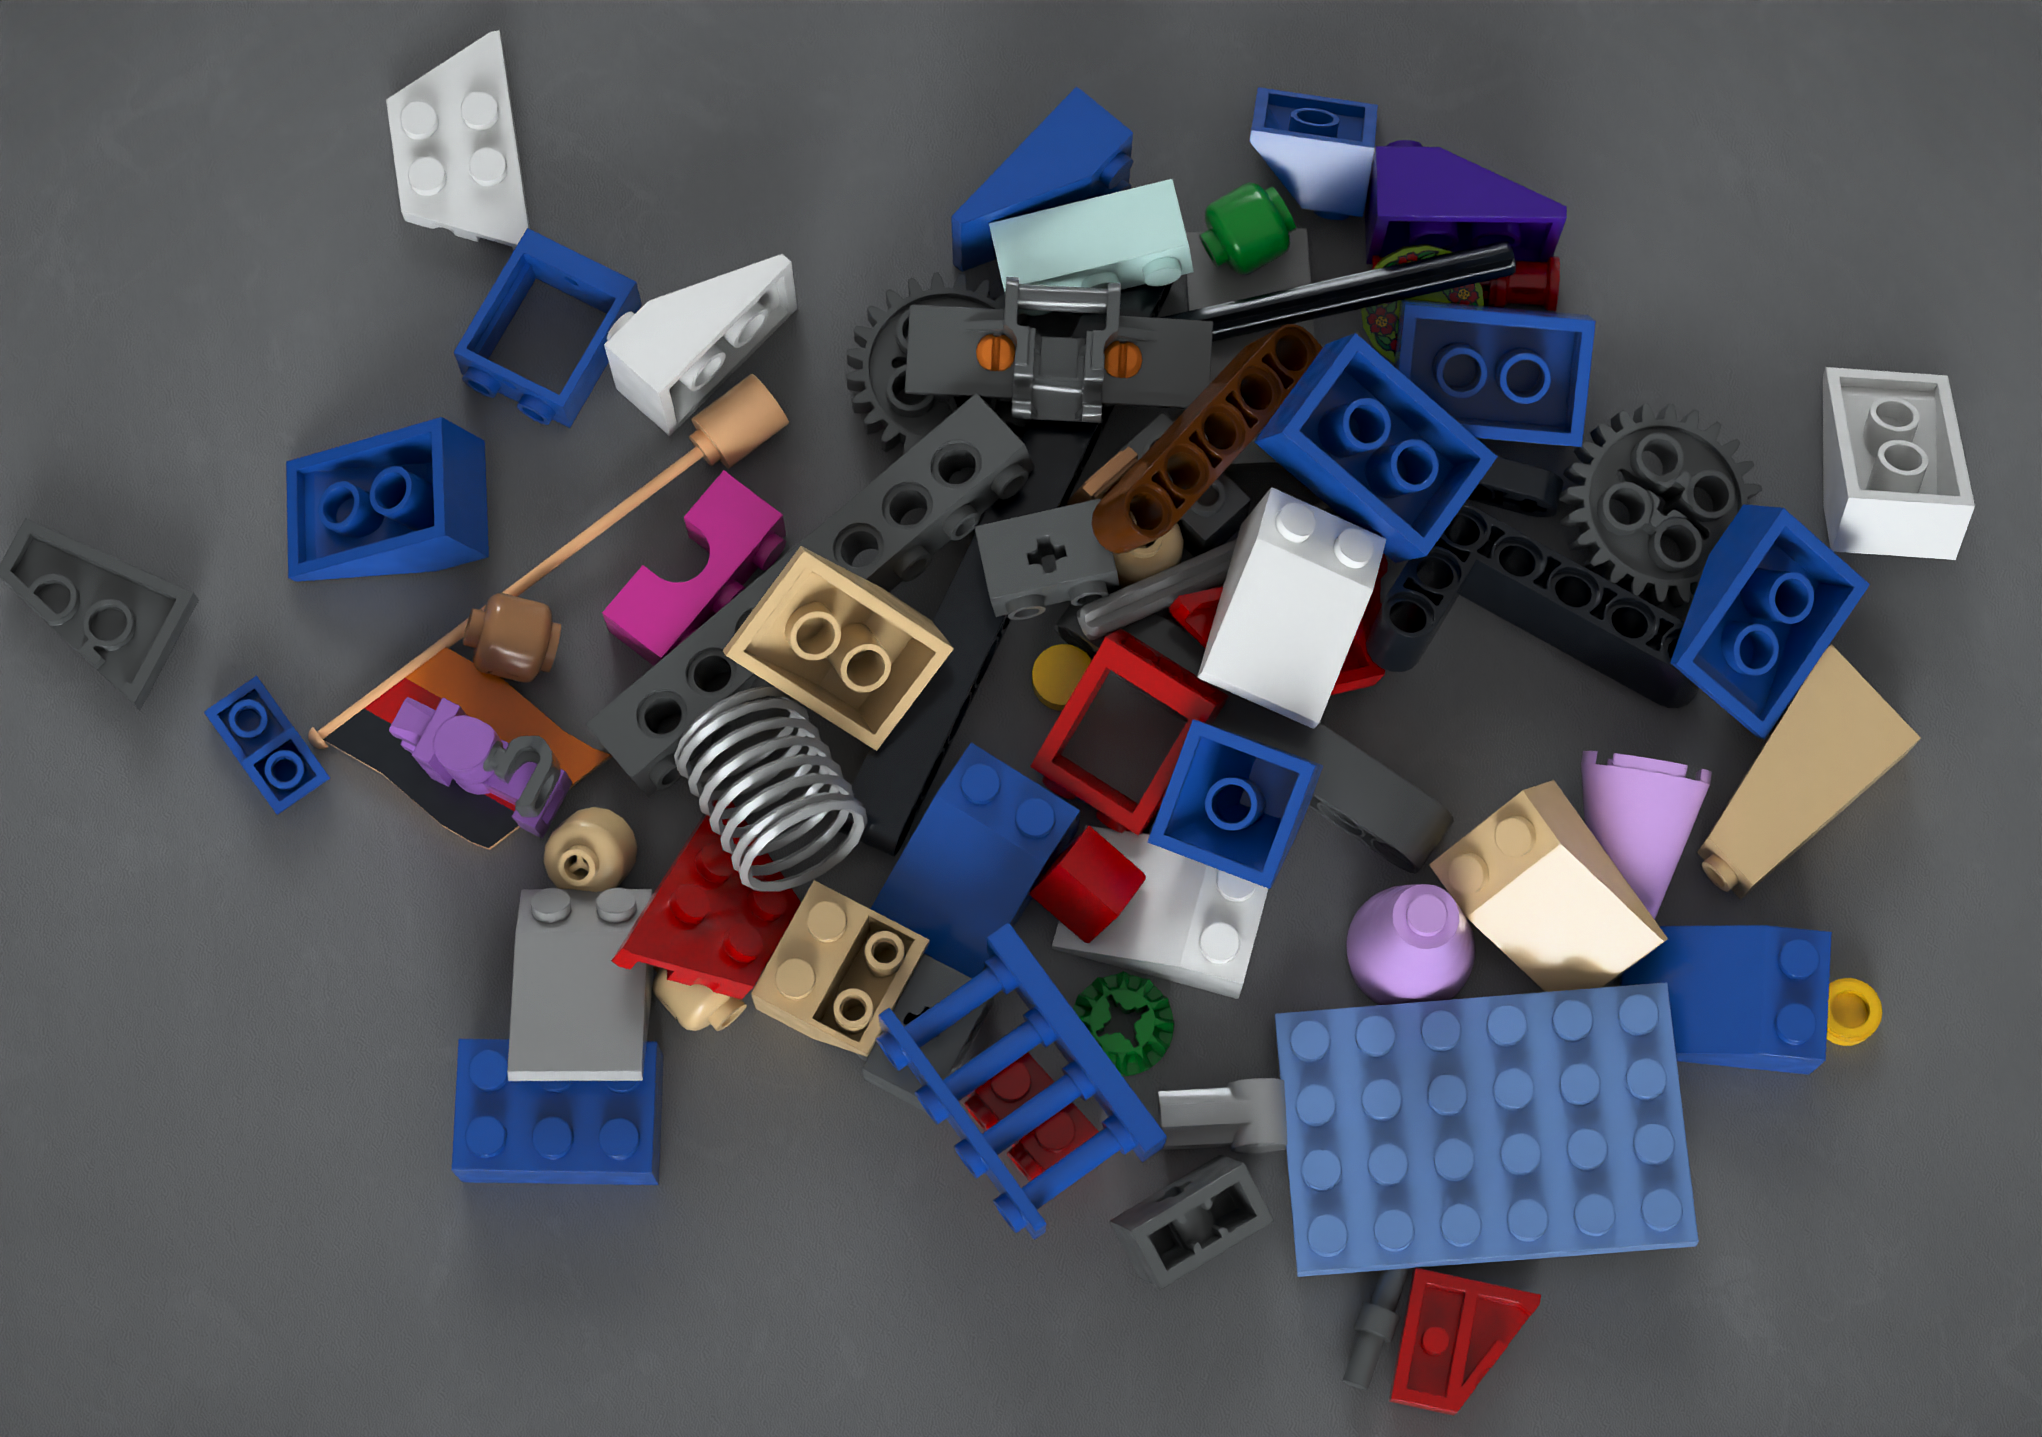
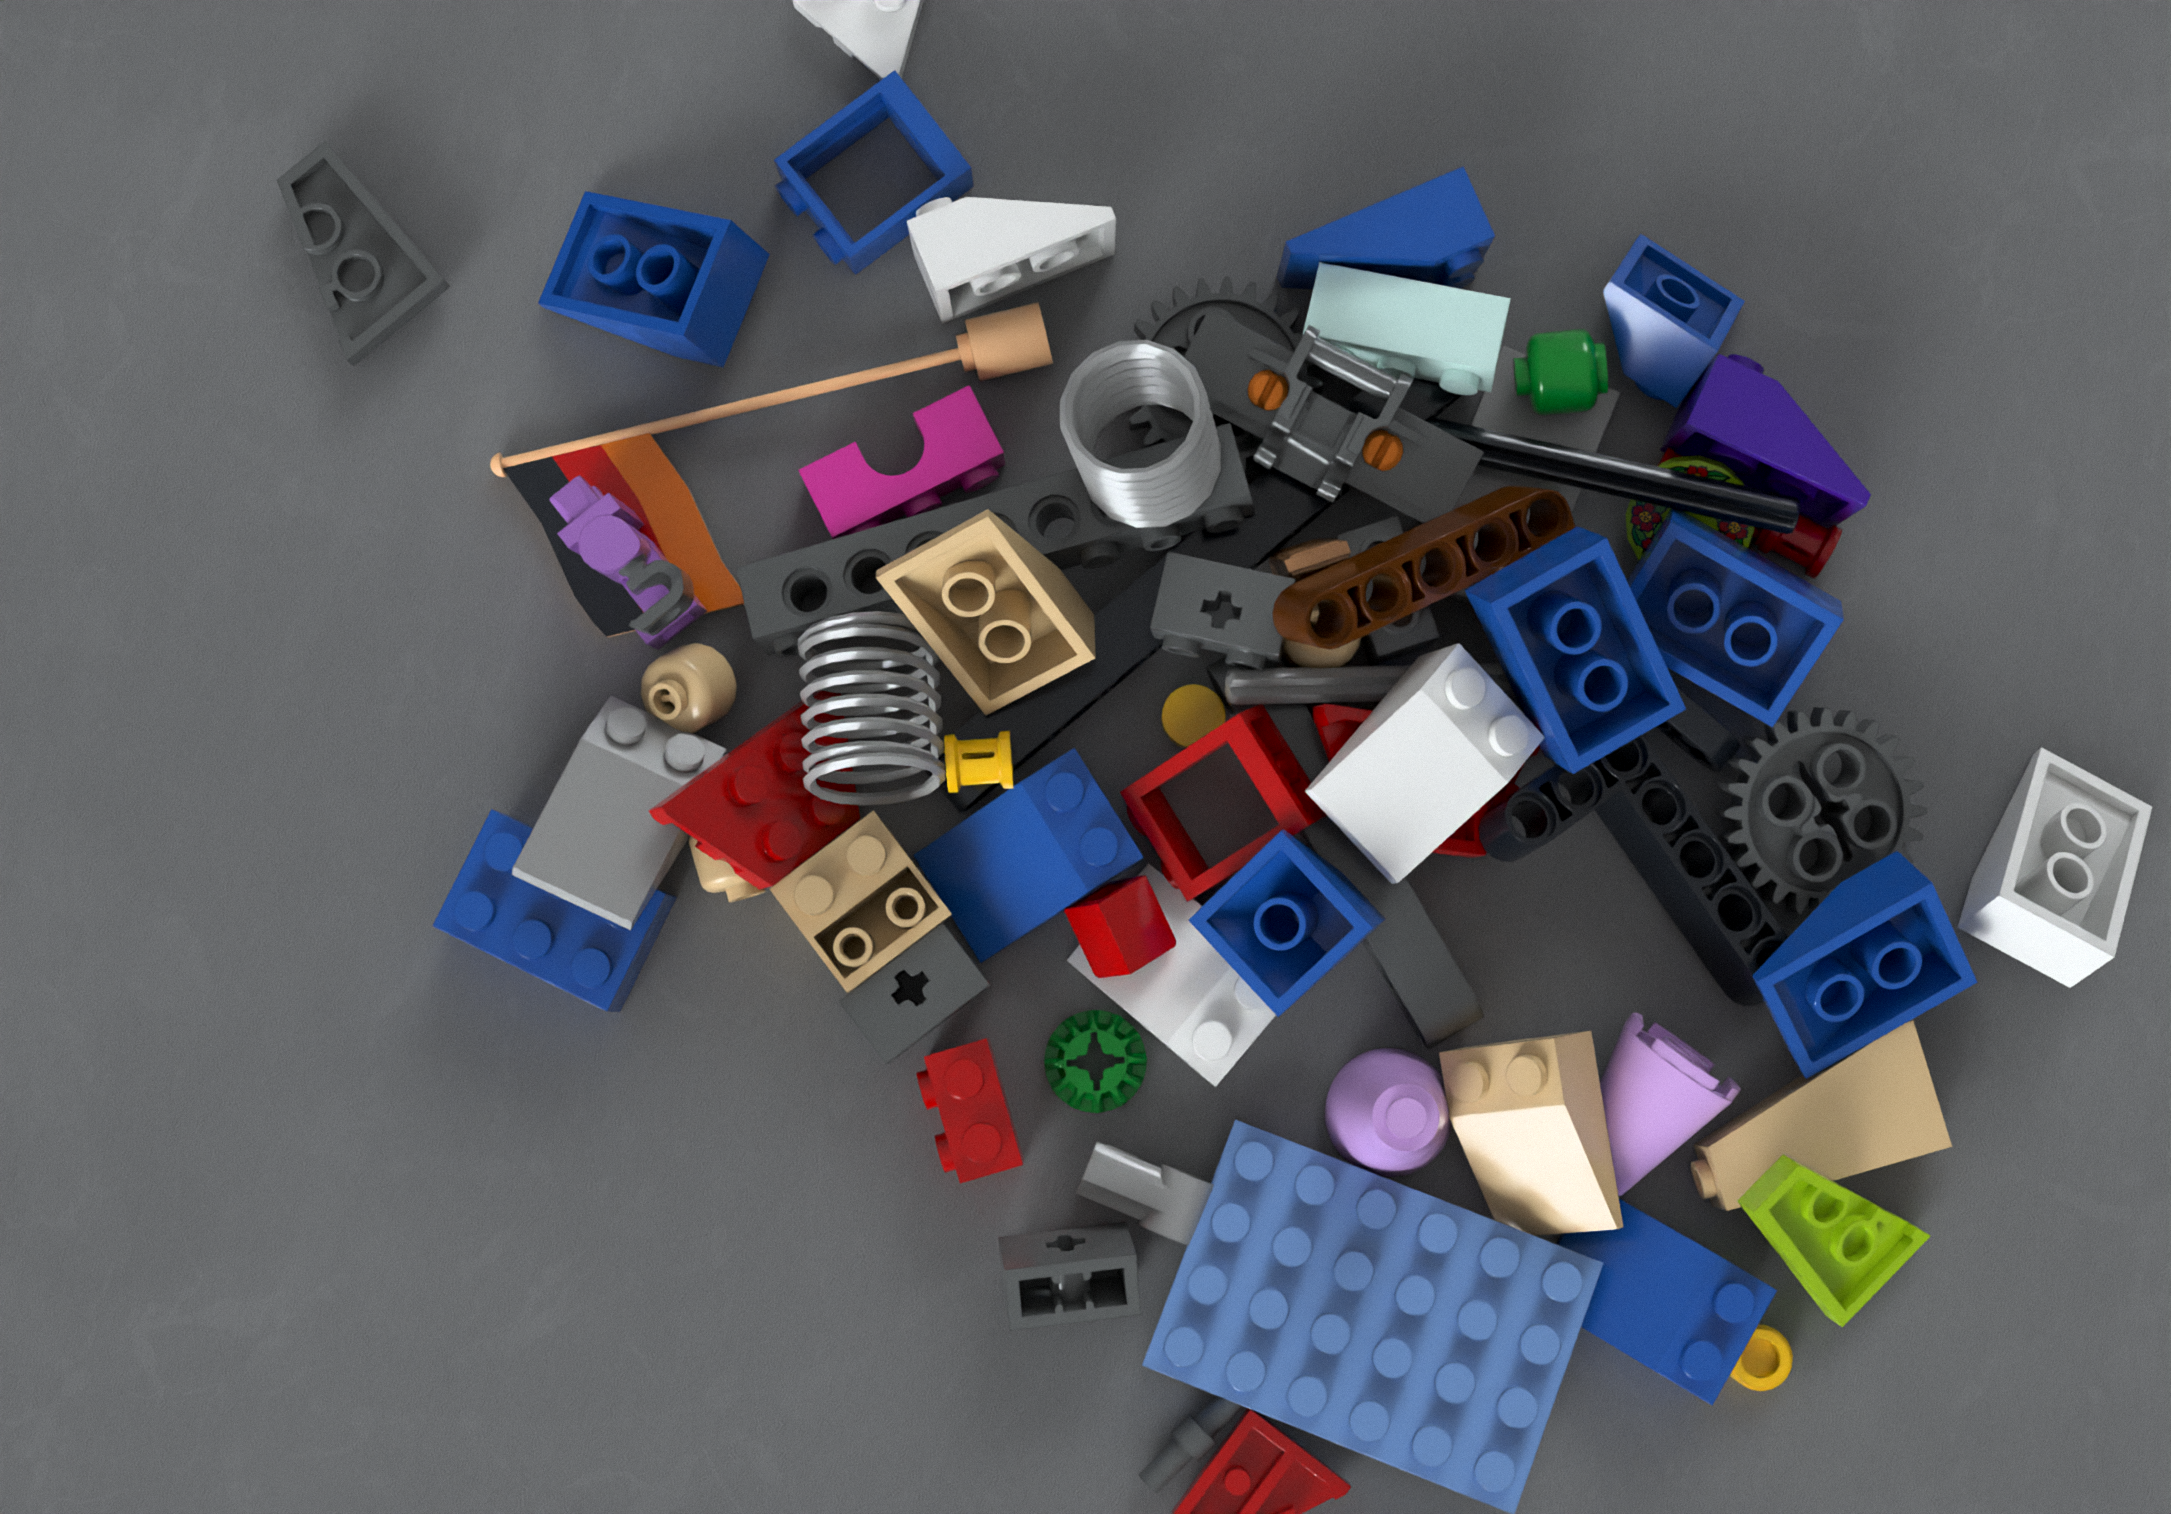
camera: 25 degrees right, 10 degrees up
blue slope [204,675,331,815] -> none
medium nougat head [463,593,561,683] -> none
blue fence [876,922,1167,1240] -> none
none -> yellow bush [944,730,1014,793]
none -> light grey piece [1060,340,1221,528]
none -> lime wing [1737,1154,1931,1327]

